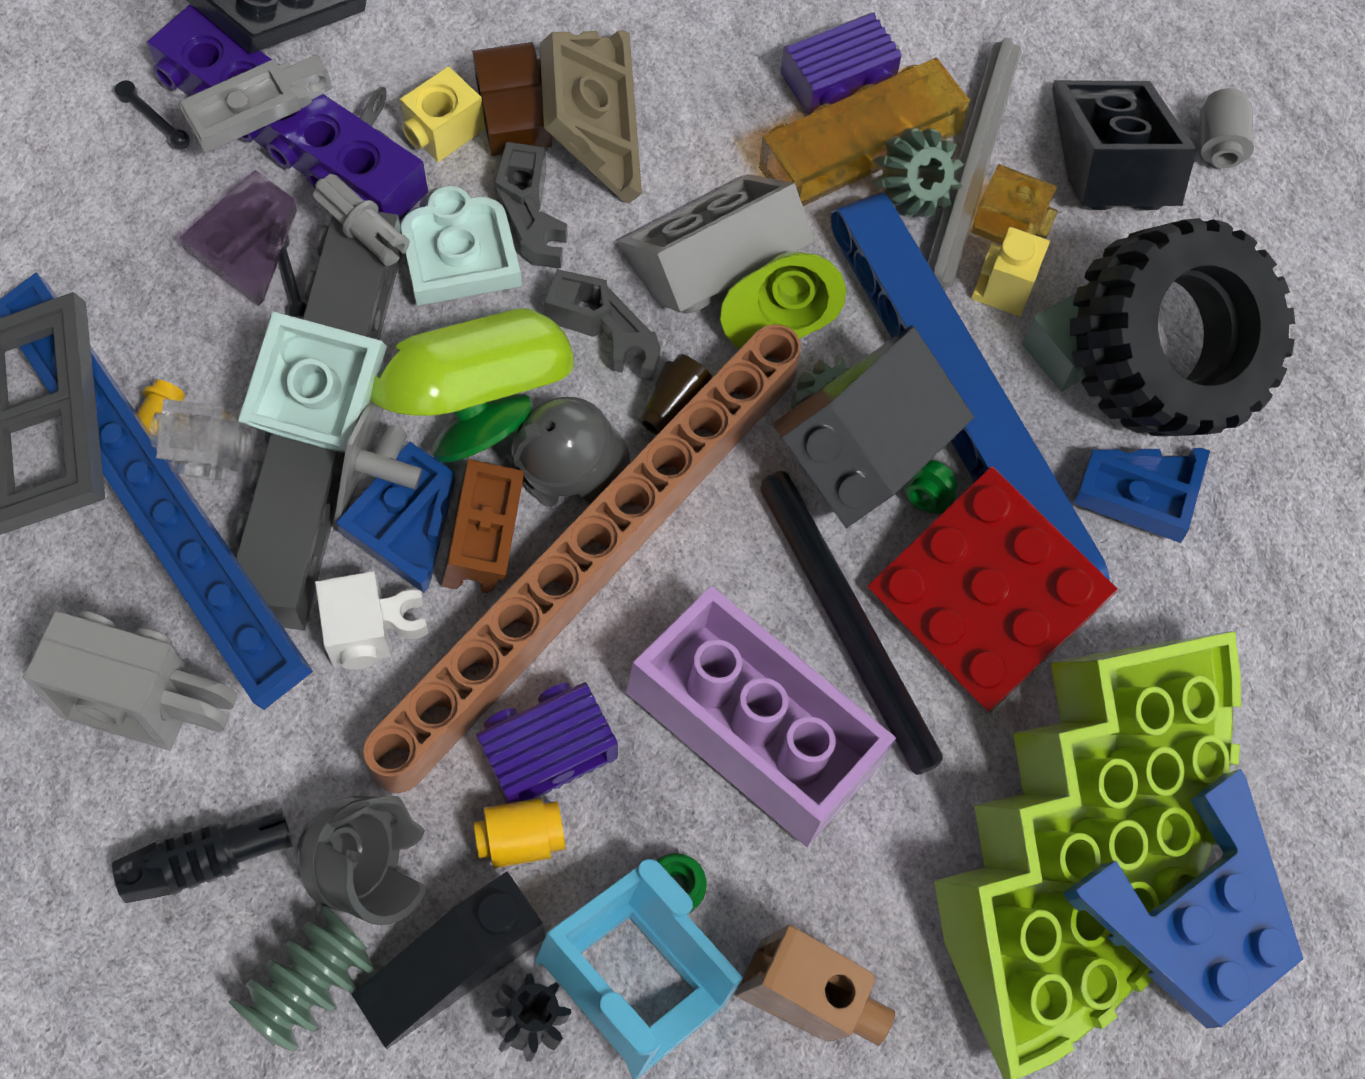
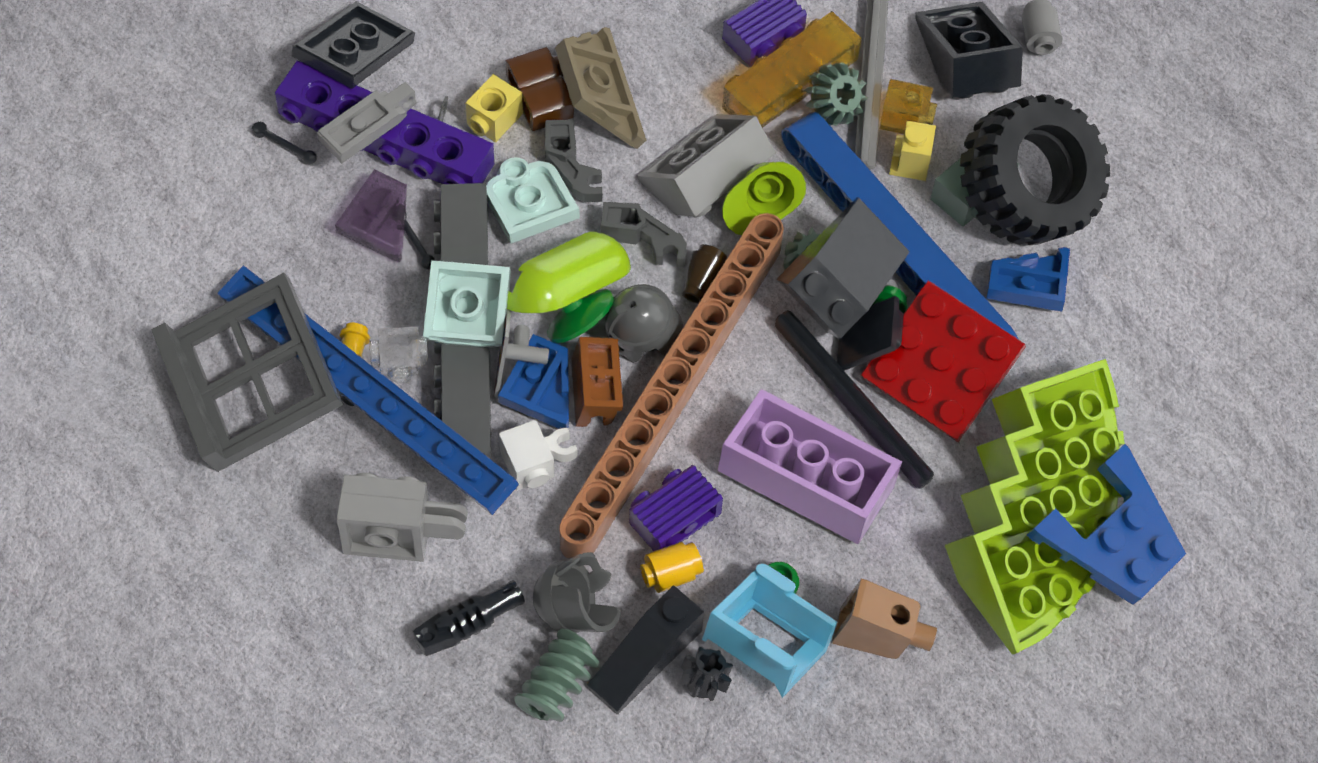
camera: 10 degrees left, 5 degrees down
light grey axle [313,174,410,266] -> none
none -> black piece [837,296,904,371]

